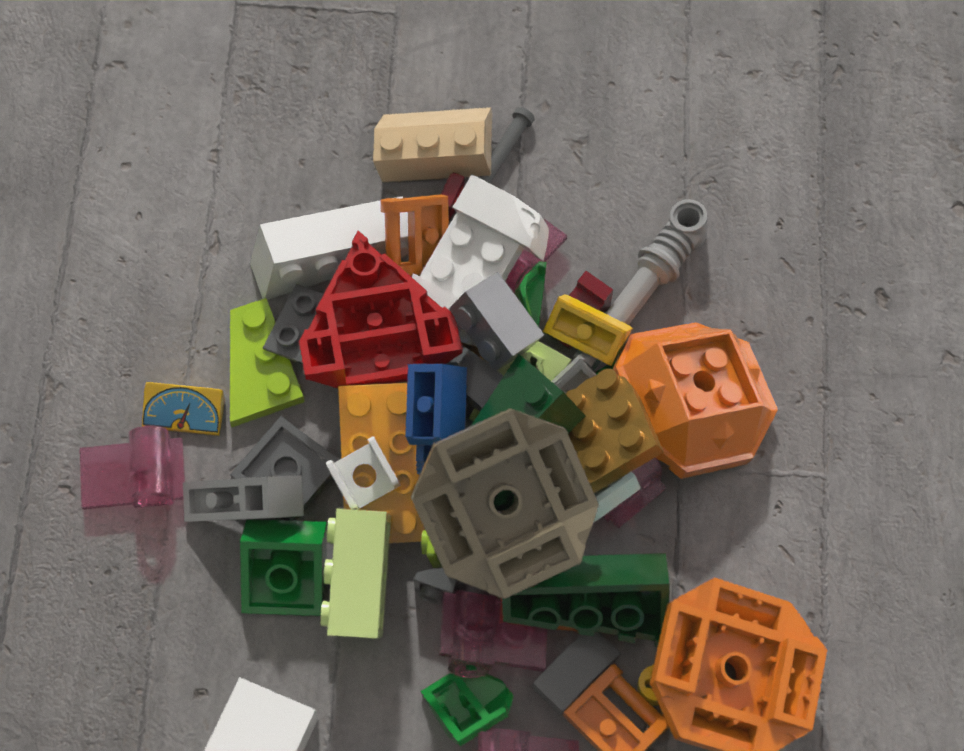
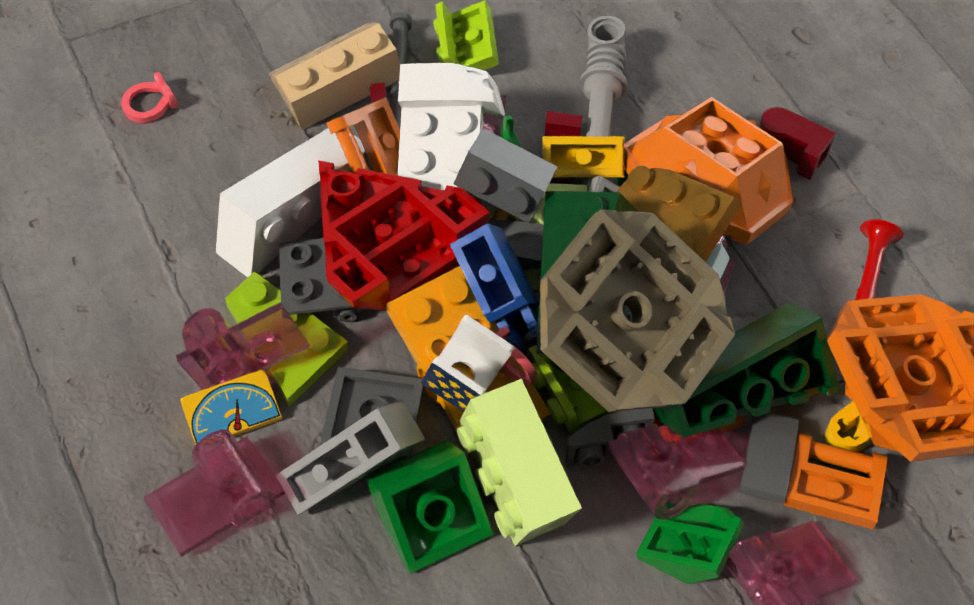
camera: 30 degrees left, 10 degrees down
none -> coral piece [121,72,178,123]
none -> clear pink piece [176,302,310,390]
none -> lime bracket [433,0,499,71]
none -> coral piece [495,326,537,387]
none -> dark red leg [759,107,836,180]
none -> red piece [855,219,903,300]

